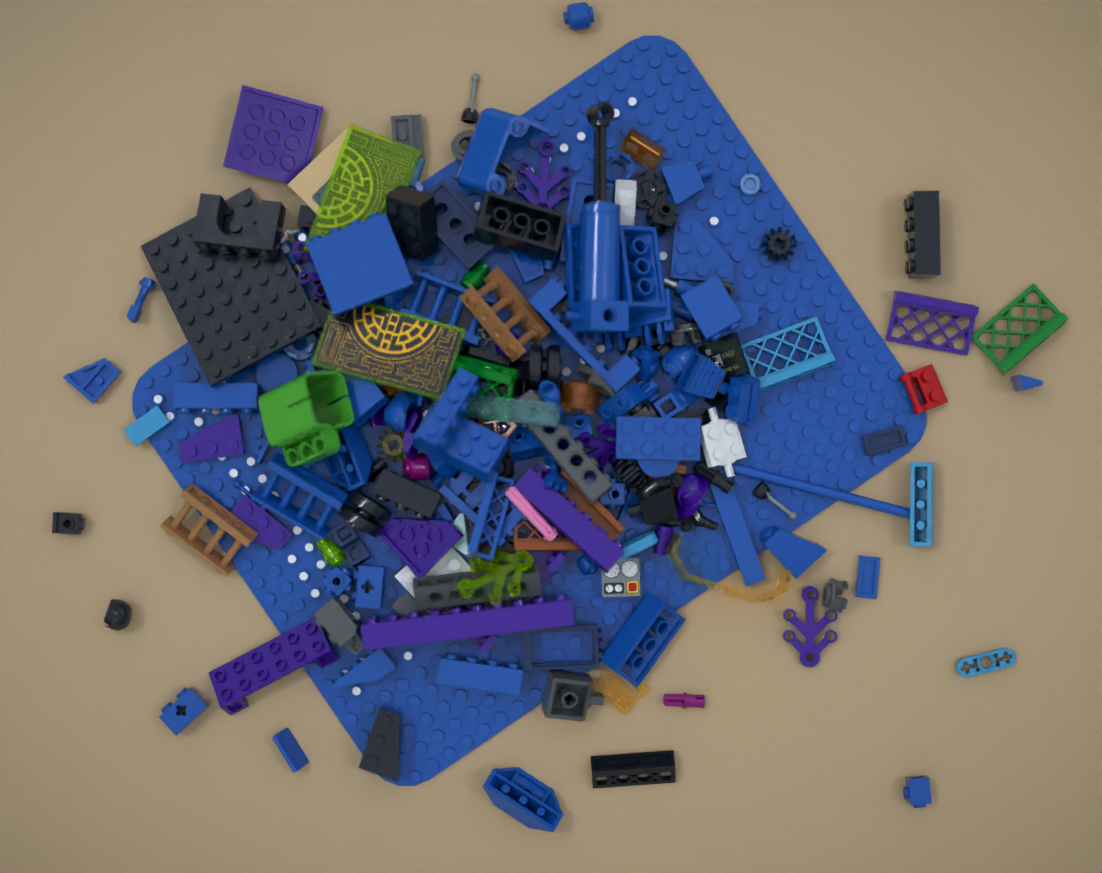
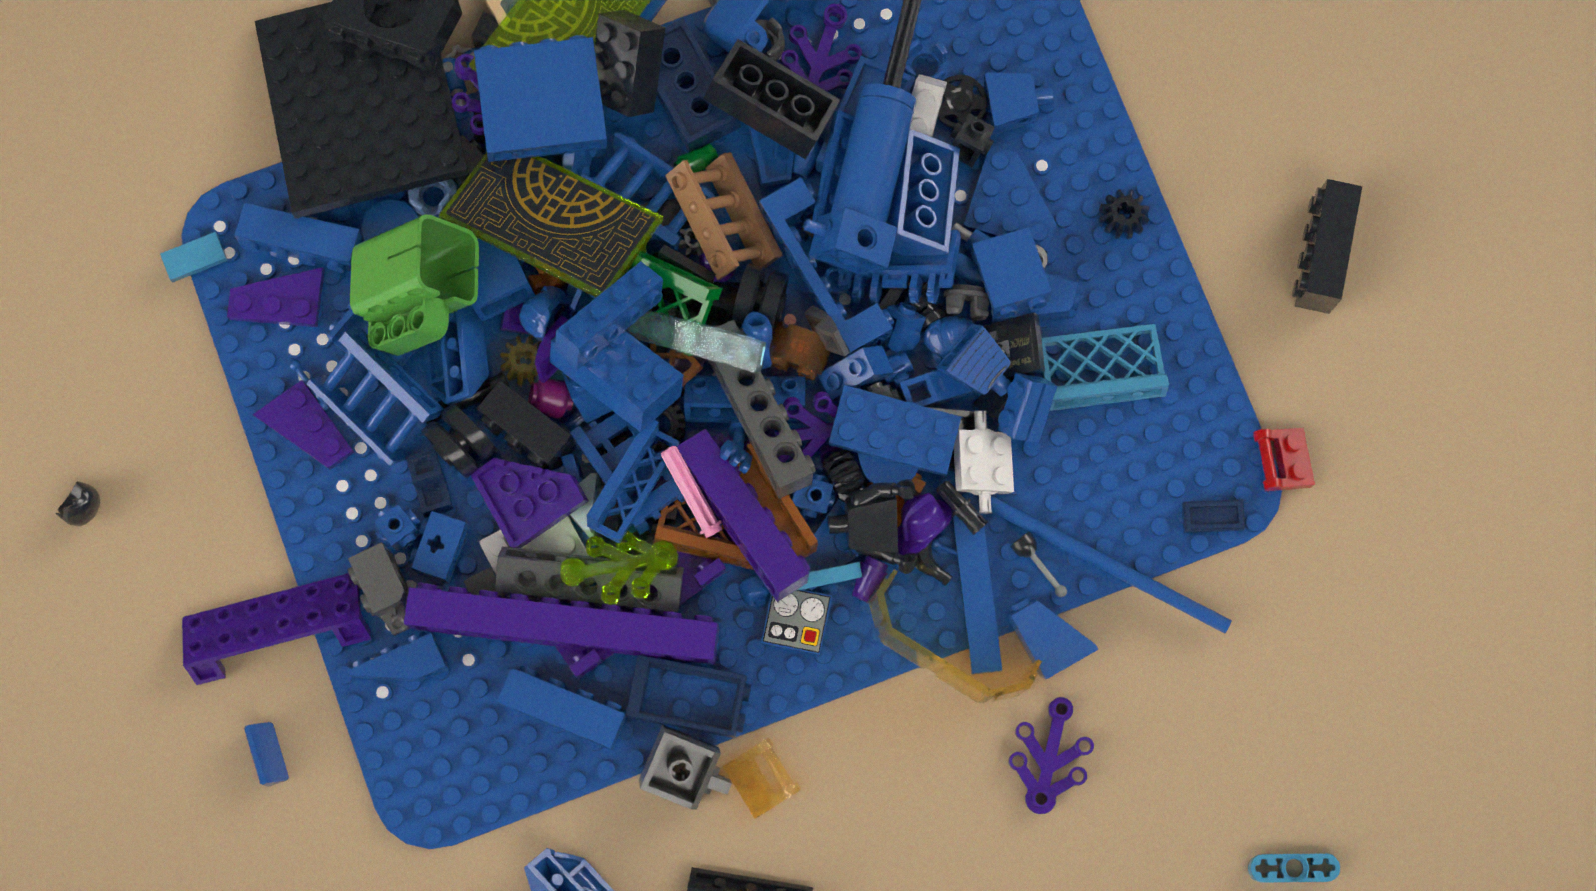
camera: 15 degrees right, 10 degrees down
black brick [52,512,85,534] -> none
blue wing [63,358,122,404] -> none
blue hinge [127,277,155,323] -> none
blue brick [159,687,210,735] -> none
medium nougat fence [160,483,259,577] -> none
clear neon green cone [316,537,346,568] -> none
black wedge [359,706,401,782] -> none
blue slope [600,592,686,687] -> none
clear orange slope [619,128,667,171] -> none
magenta axle [663,692,705,709] -> none
medium blue tile [739,174,761,195] -> none
dark grey piece [822,578,849,613] -> none
blue tile [855,556,880,599] -> none
dark purple fence [885,290,979,355] -> none
dark azure brick [910,462,935,547] -> none
green fence [971,283,1068,376] -> none
blue slope [1011,375,1044,392] -> none

